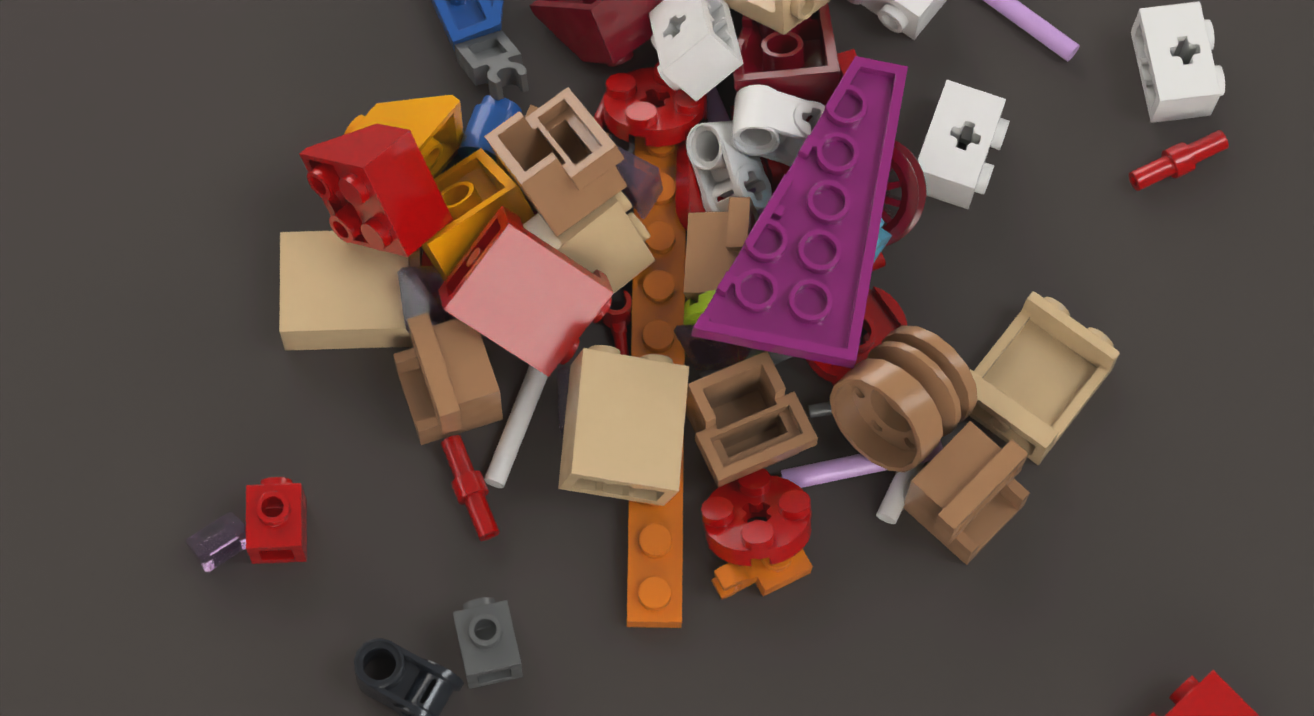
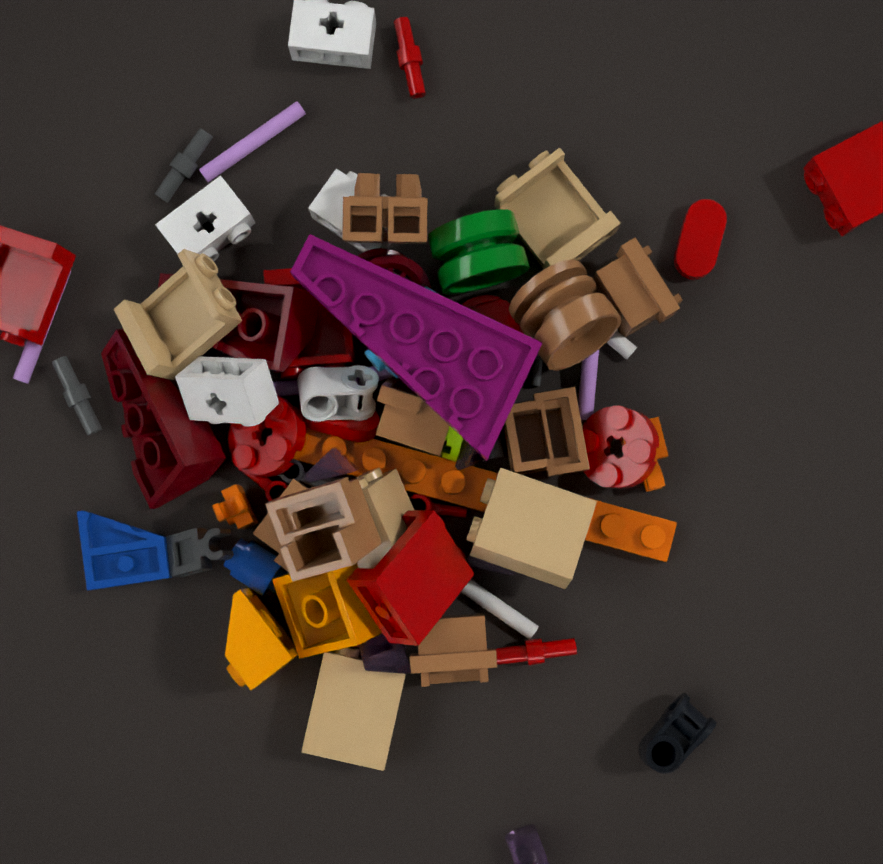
camera: 70 degrees left, 15 degrees up
red brick [246,477,307,564] -> none
red slope [299,123,453,257] -> none
dark grey brick [453,597,523,689] -> none
white piece [732,85,825,167] -> none
none -> orange plate [212,484,259,530]
none -> medium nougat hips [342,173,428,244]
none -> green wheel [427,209,529,295]
none -> red tile [674,199,727,280]

